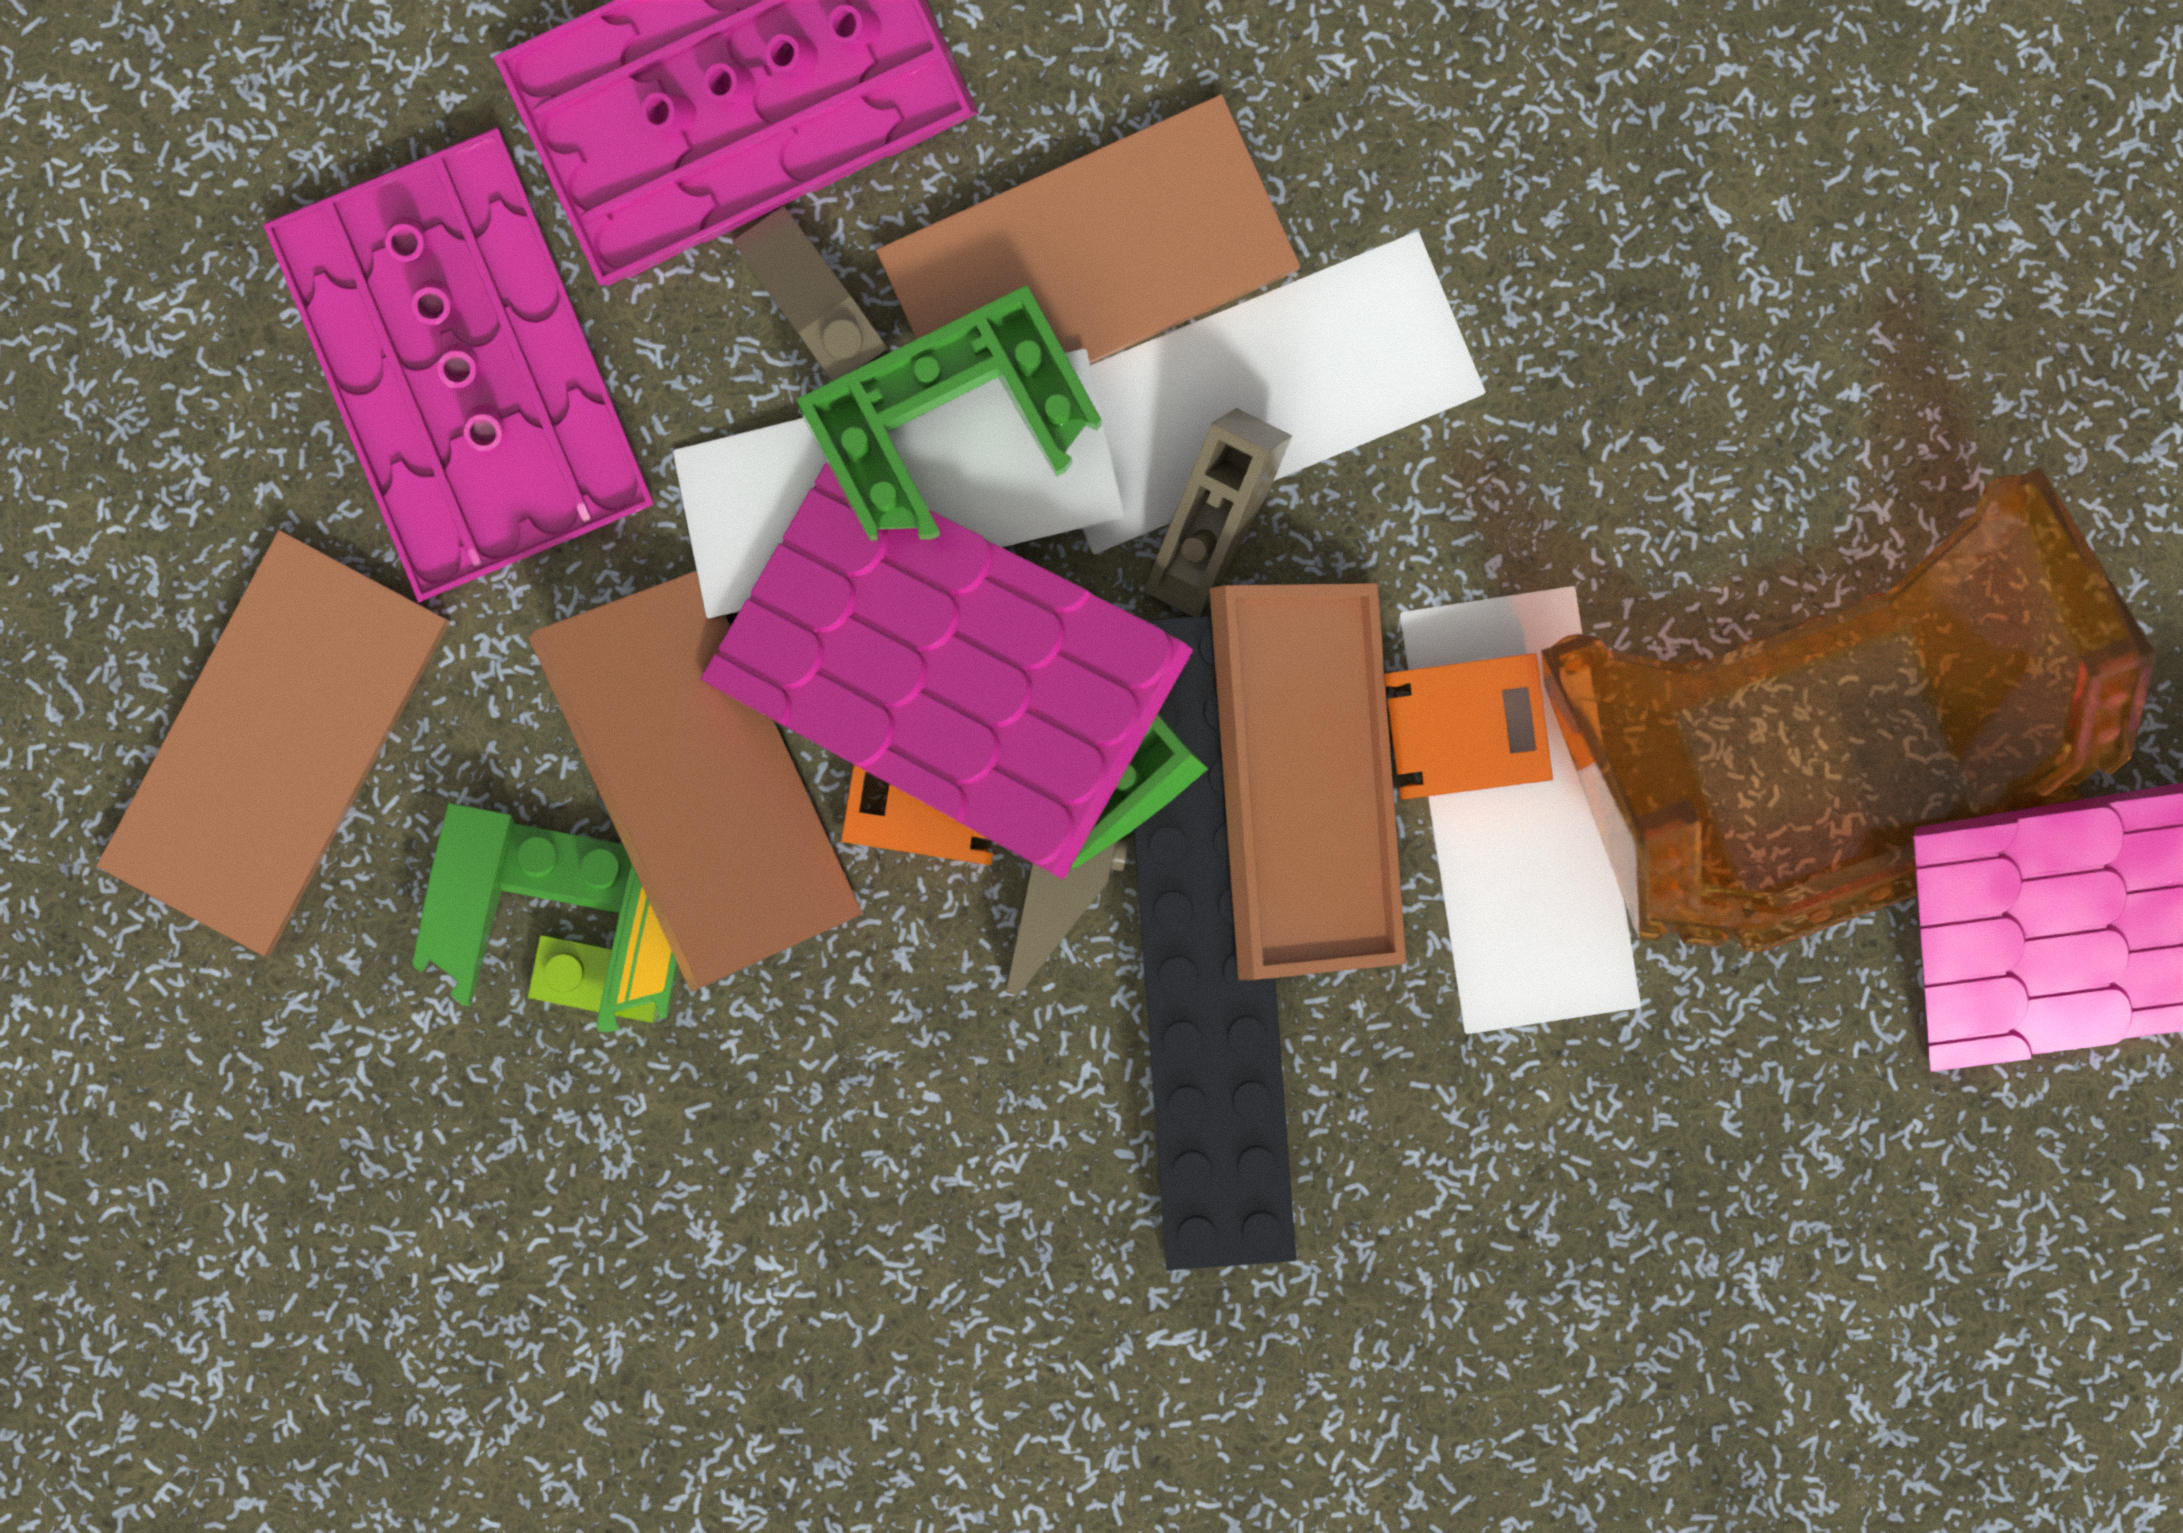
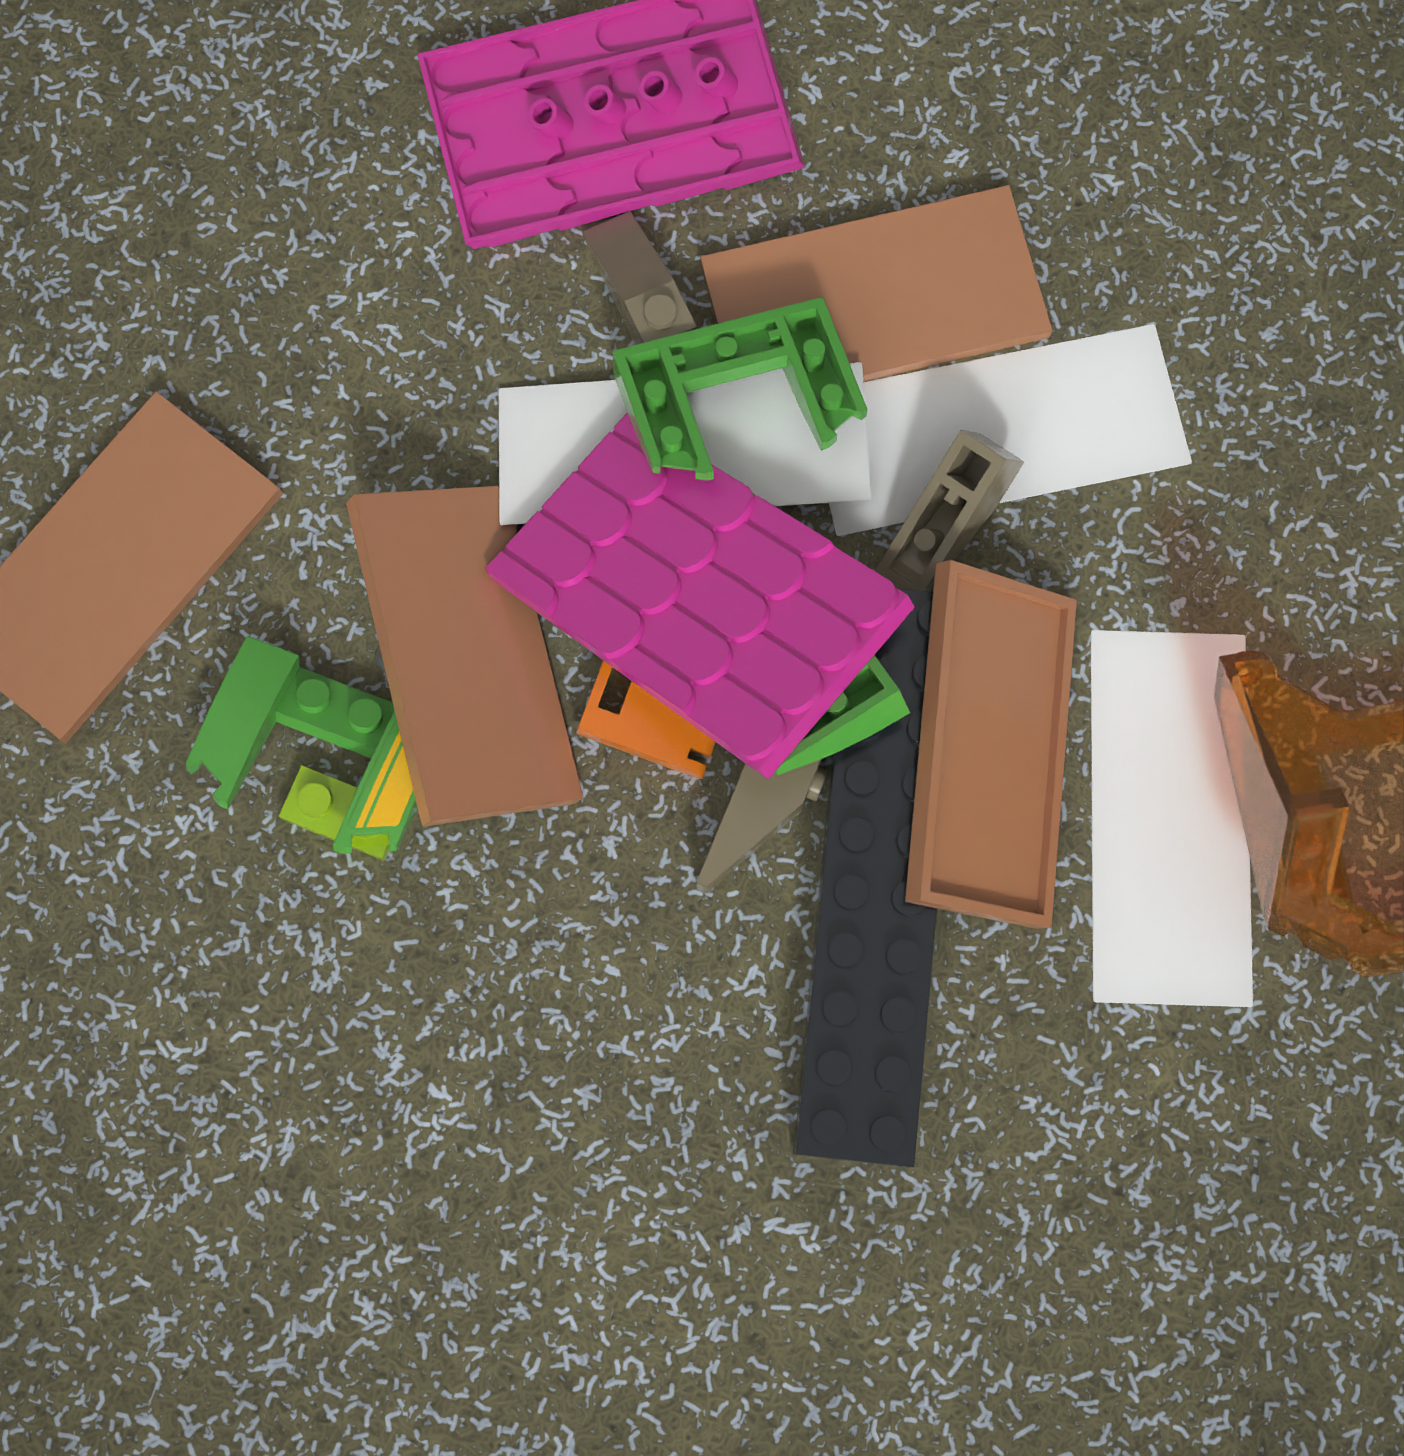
camera: 10 degrees right, 10 degrees down
dark pink piece [263,125,654,603] -> none
orange container [1384,653,1553,800] -> none

